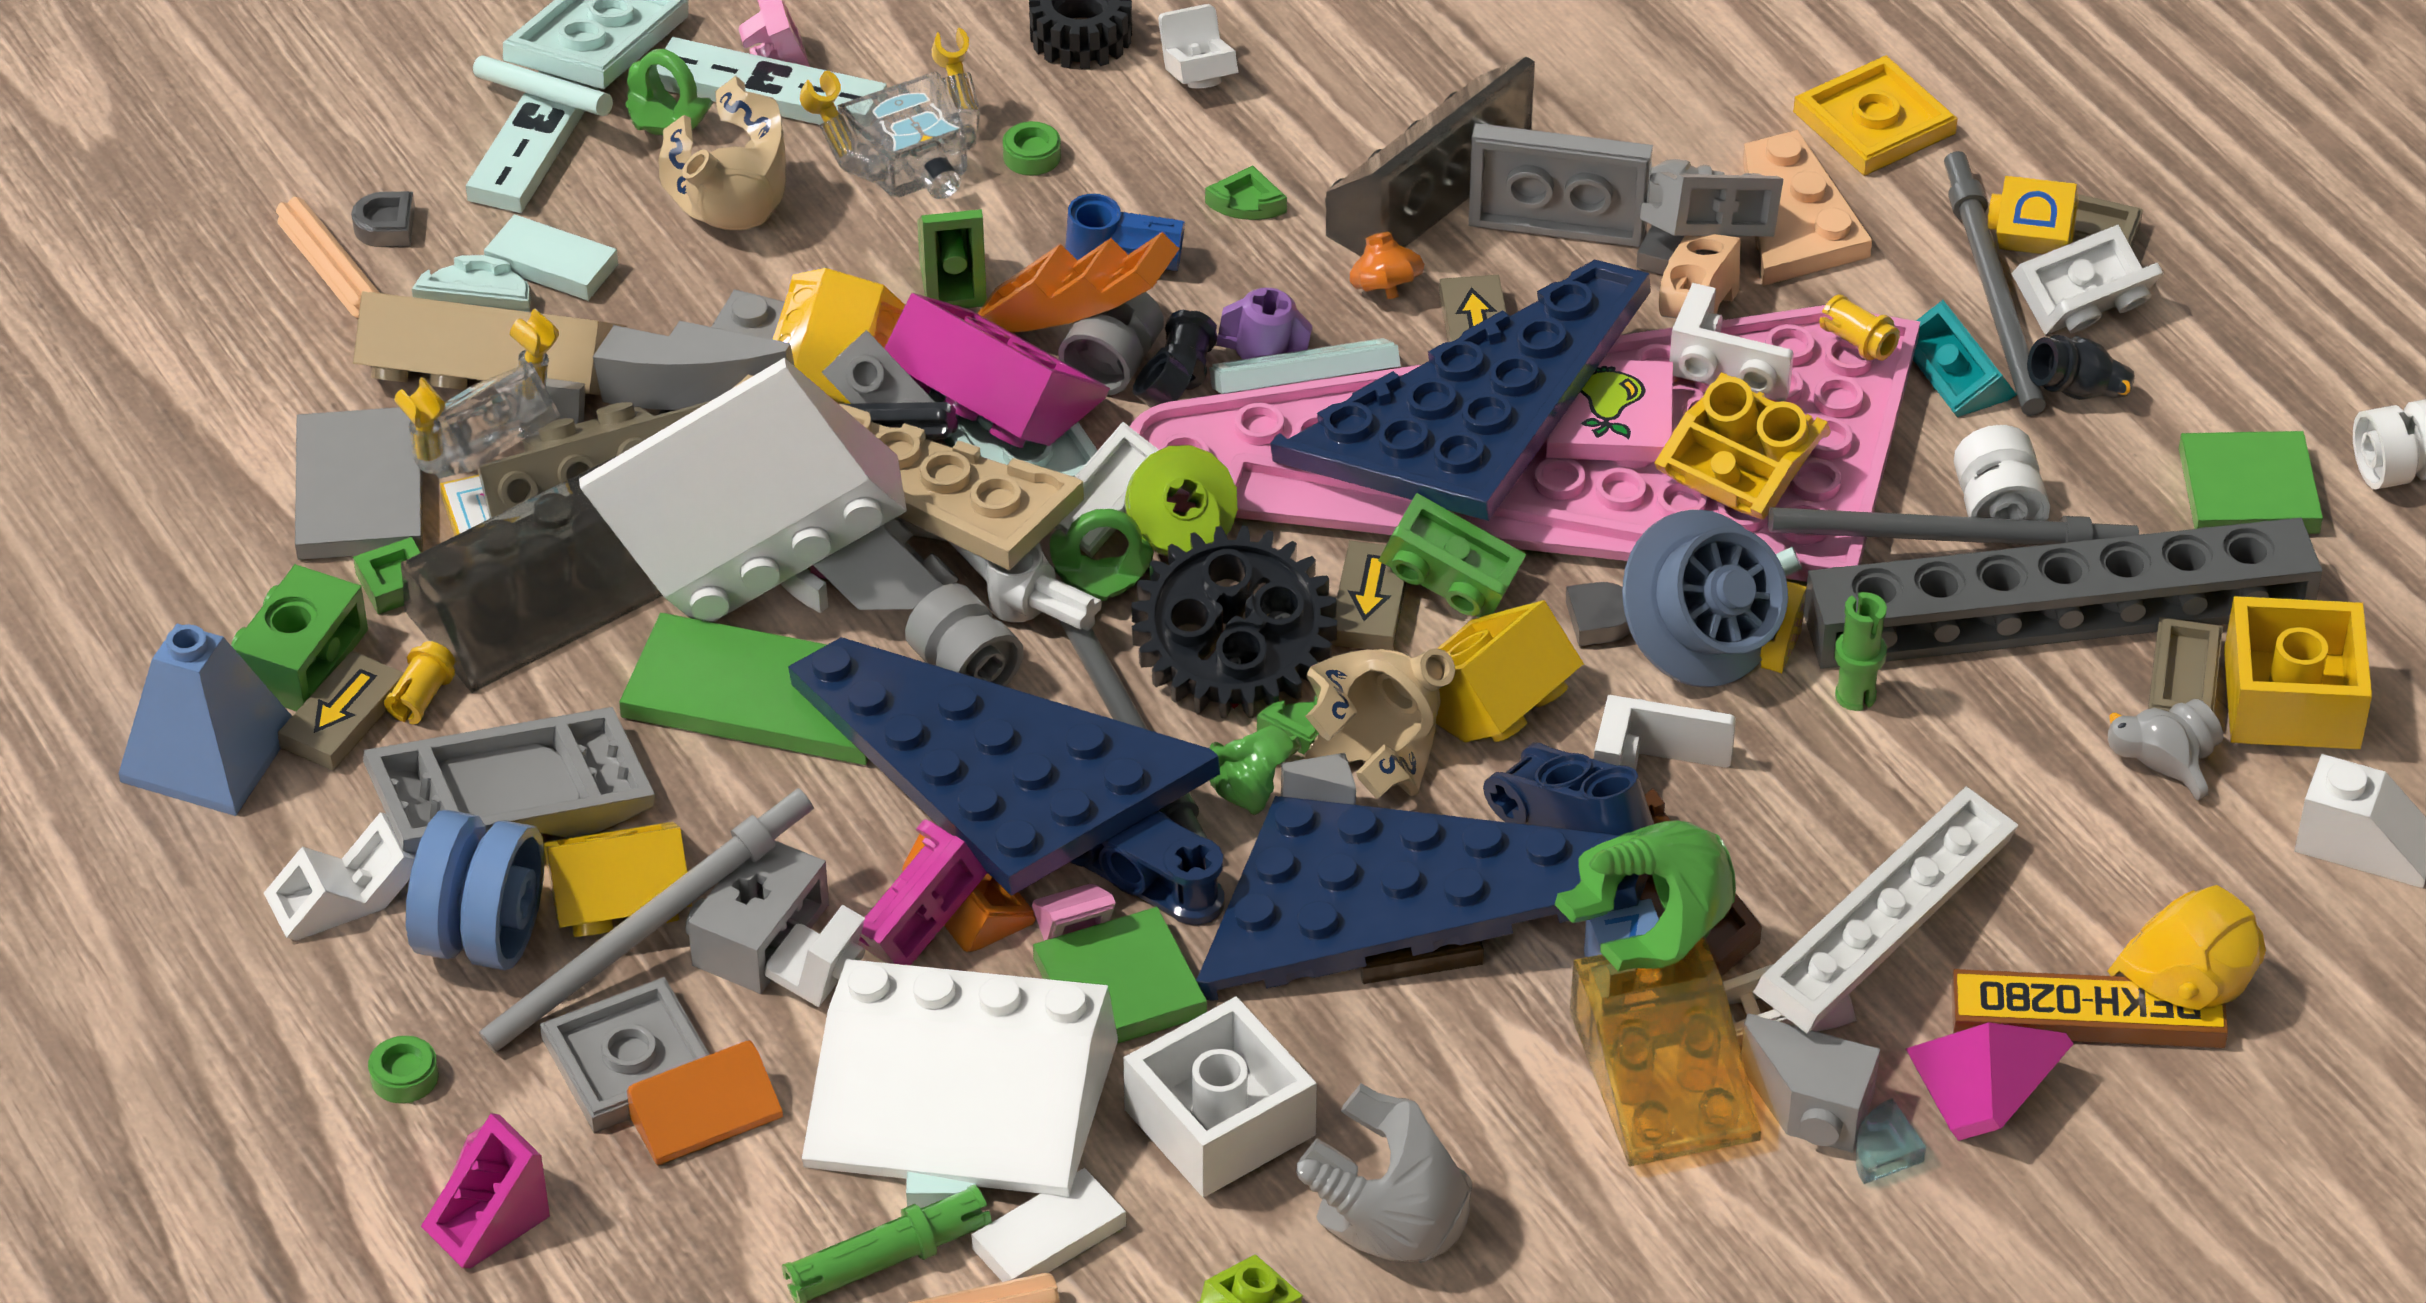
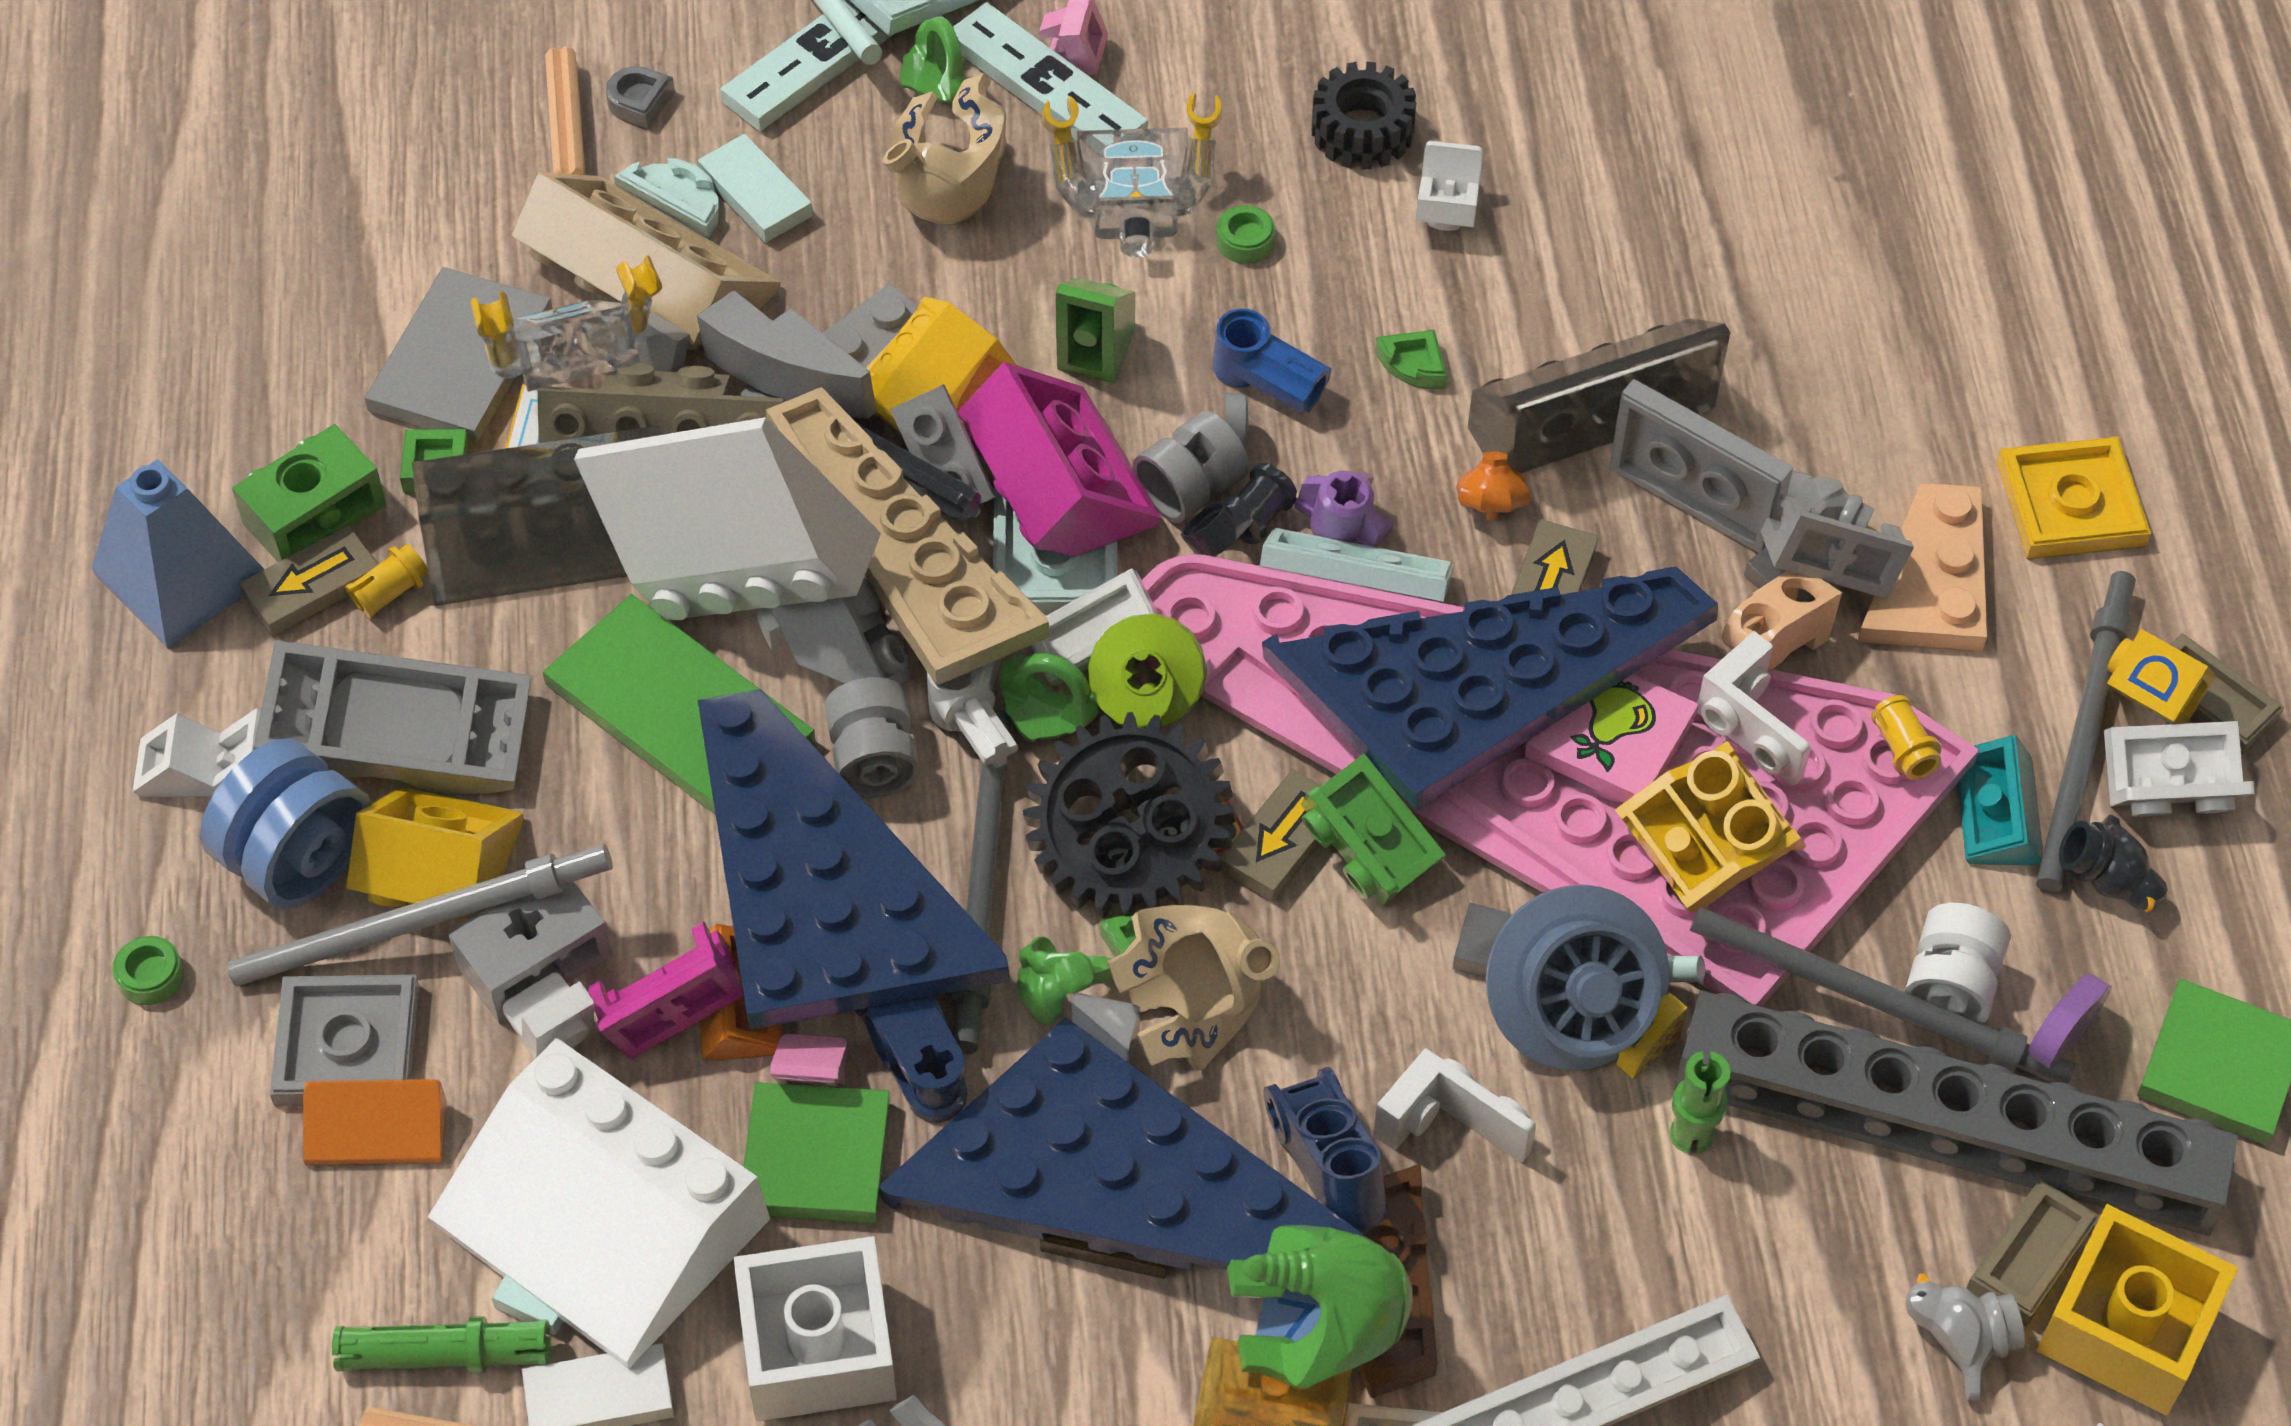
camera: 25 degrees right, 10 degrees up
dark pink slope [421,1113,550,1269] -> none
orange slope [977,232,1179,332] -> none
yellow slope [1436,600,1584,742] -> none
none -> medium lavender tile [2028,973,2112,1069]

